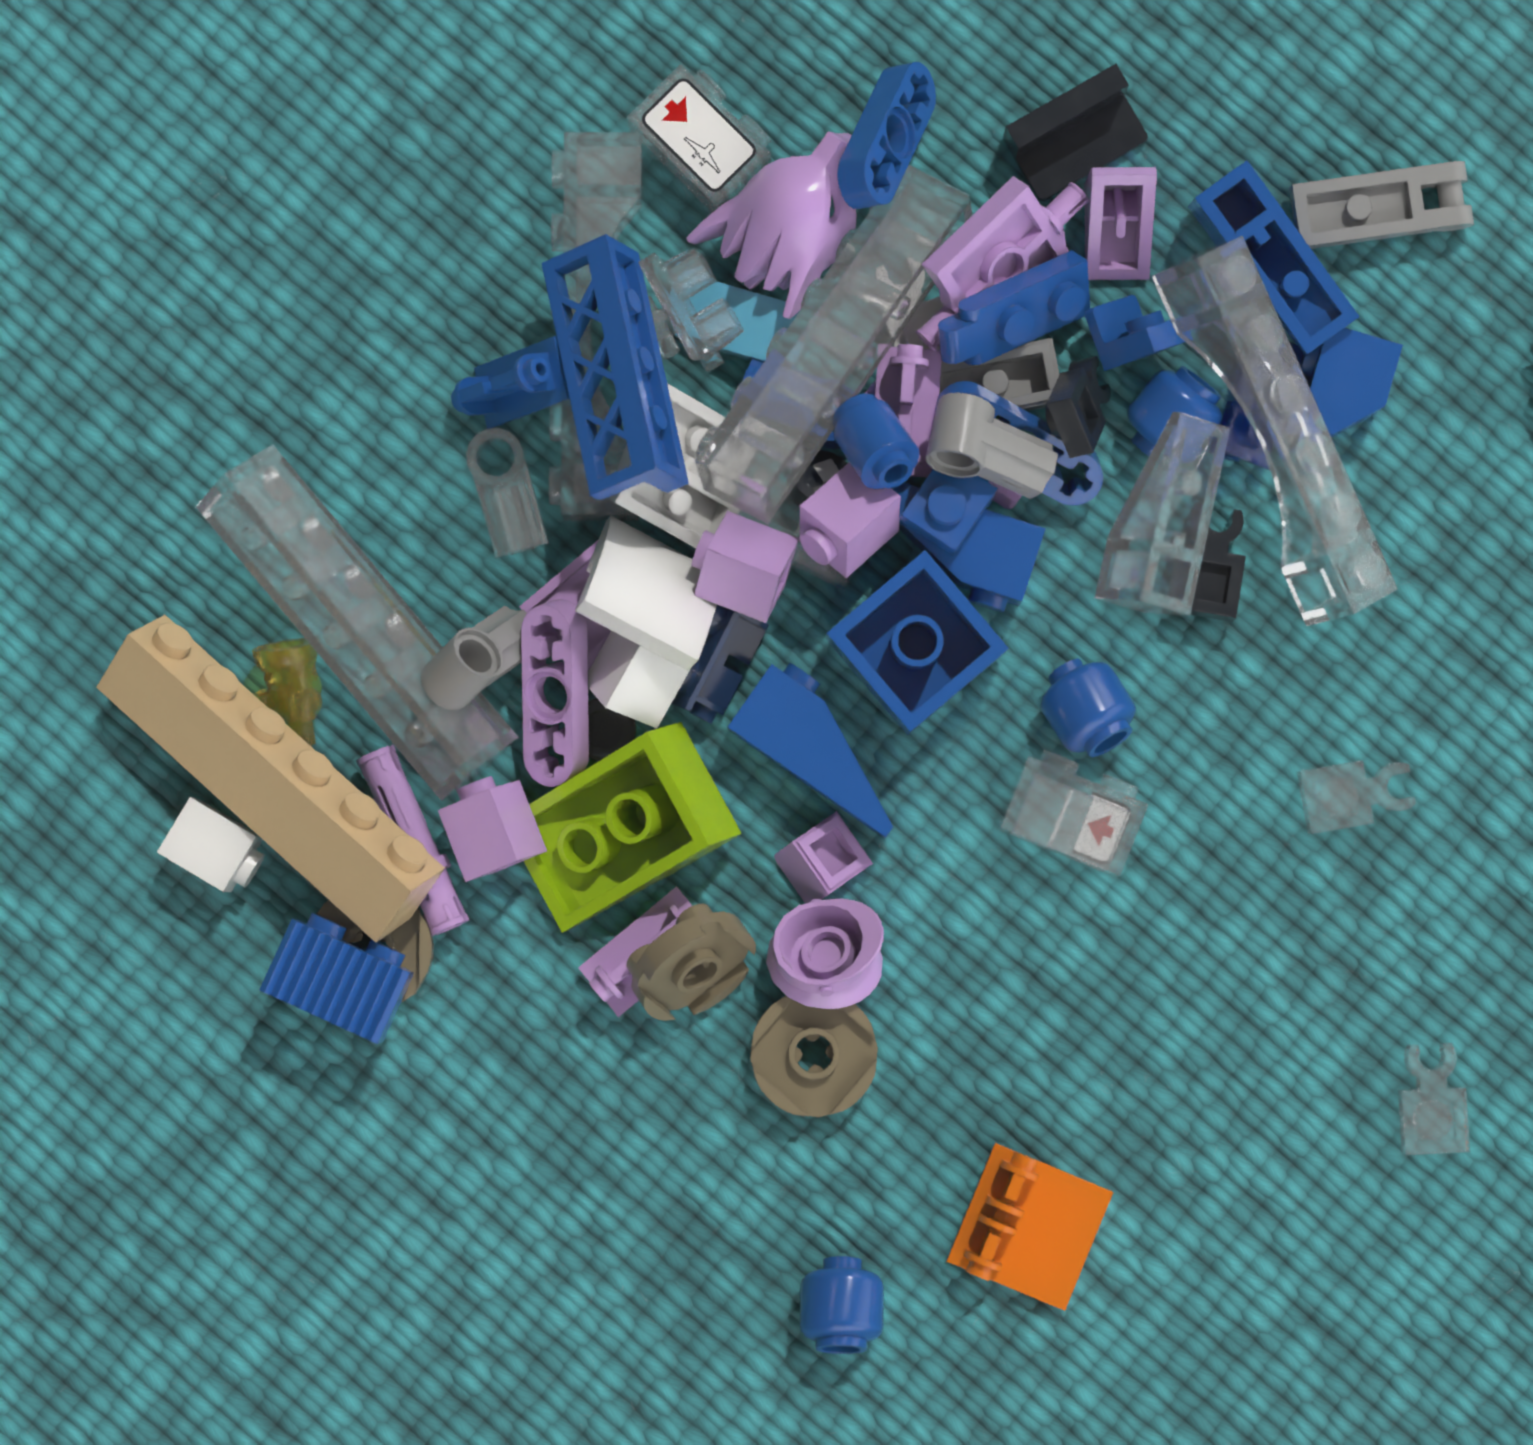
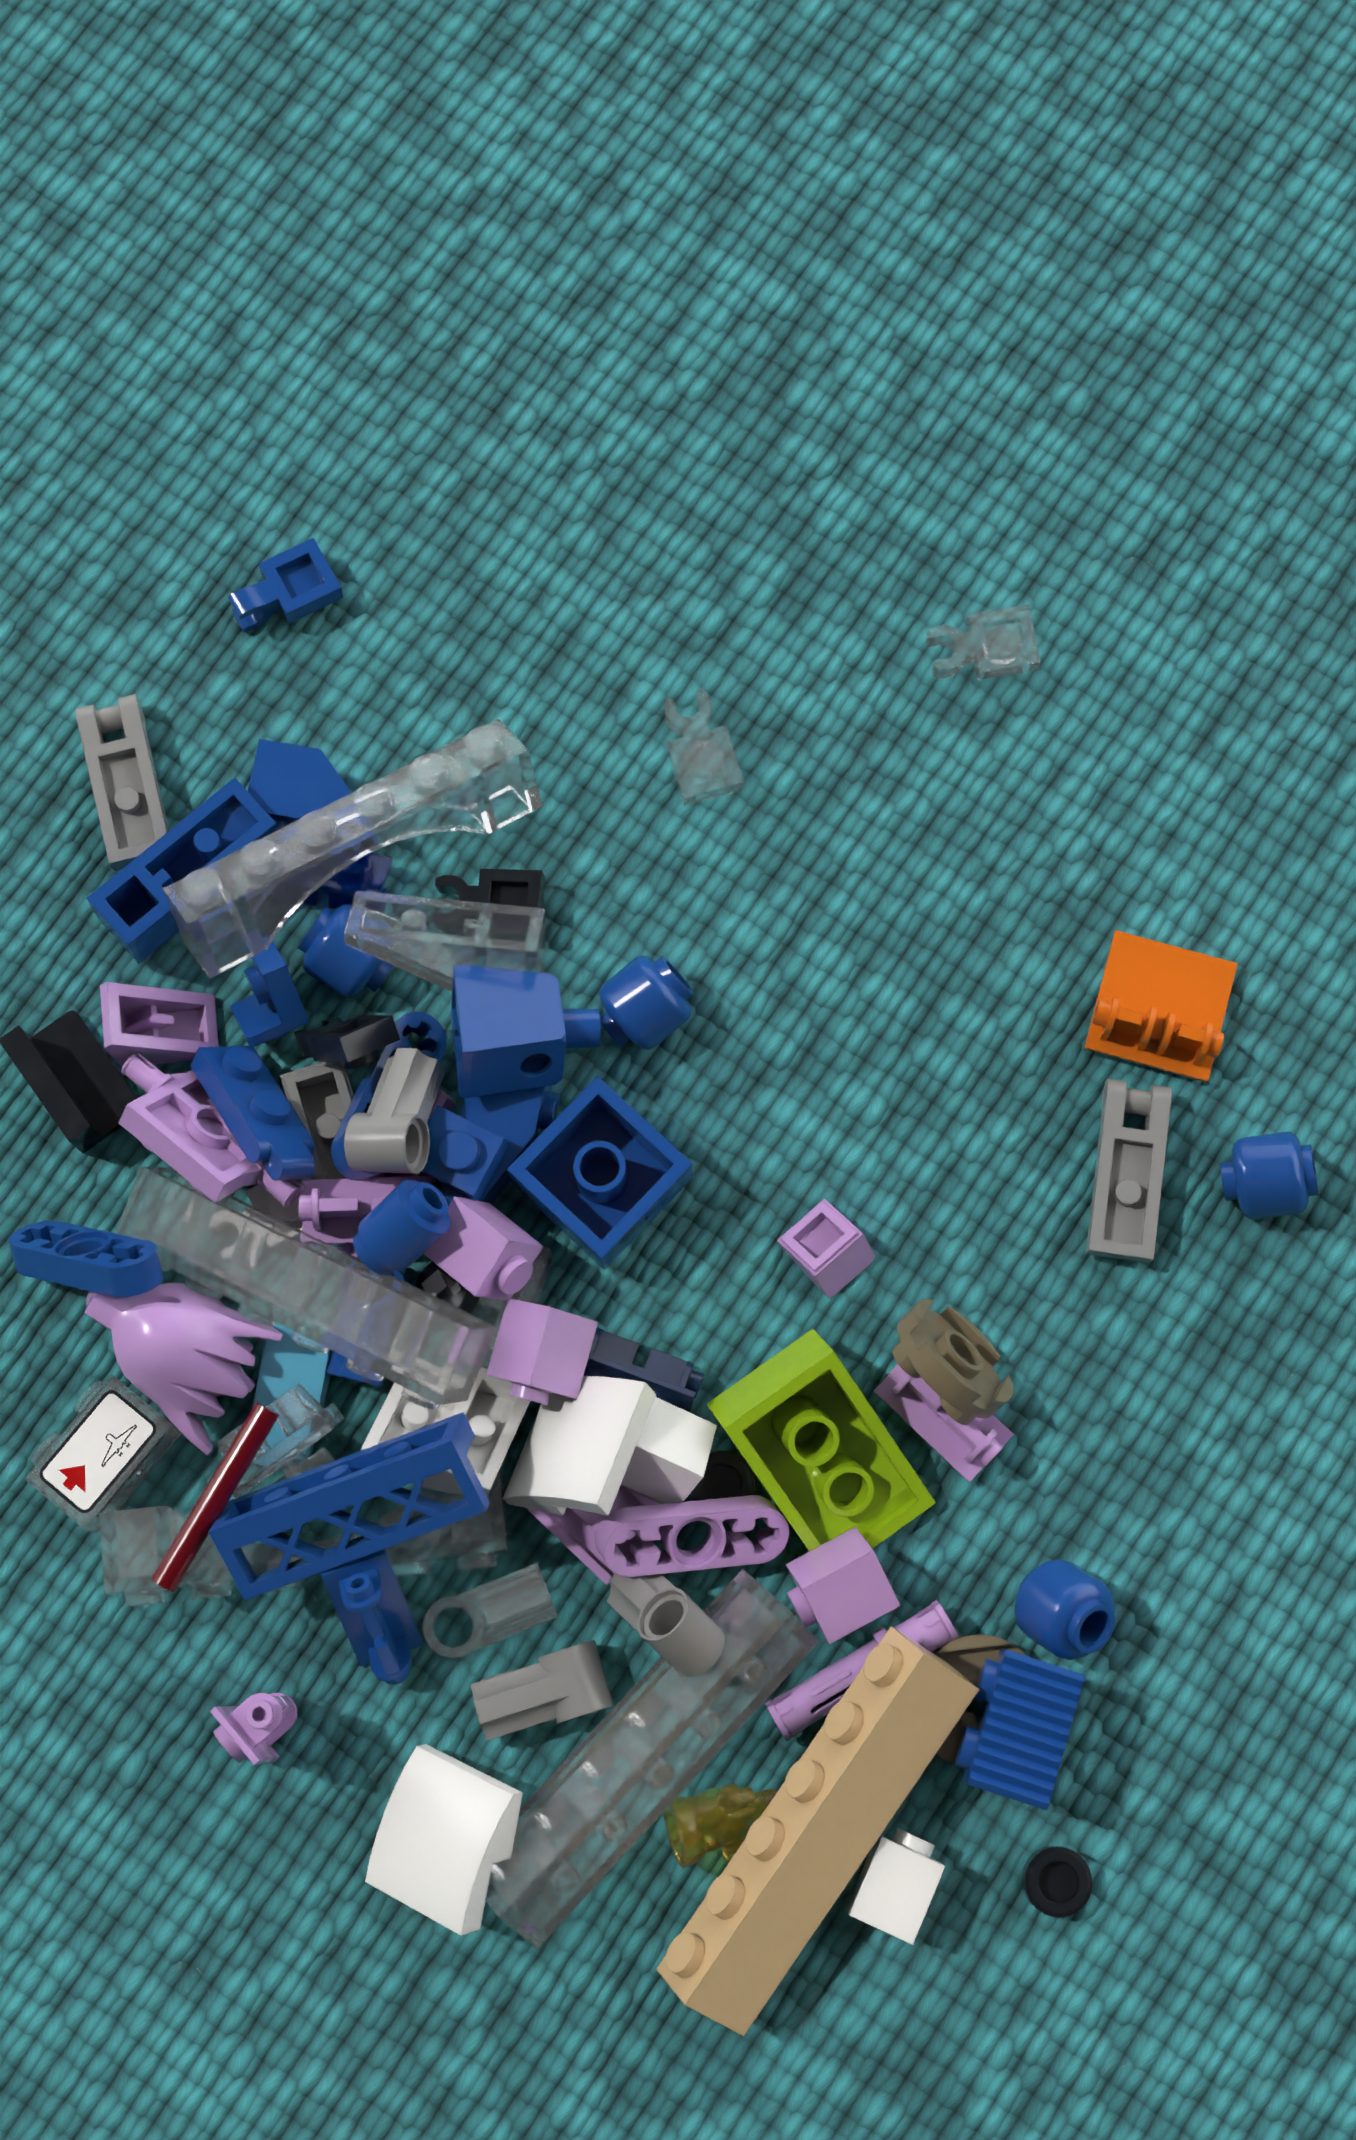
camera: 95 degrees left, 10 degrees down
blue slope [727,663,893,839] -> none
dark tan plate [750,996,878,1117] -> none
lavender piece [766,898,884,1009] -> none
clear brick [997,750,1149,877] -> none
none -> dark red bar [151,1402,280,1592]
none -> lavender hinge [210,1693,298,1765]
none -> white slope [365,1744,523,1935]
none -> blue torso [451,965,601,1098]
none -> light grey piece [470,1640,614,1741]
none -> blue head [1014,1559,1115,1660]
none -> black tile [1022,1846,1092,1918]
none -> light grey plate [1085,1079,1172,1263]

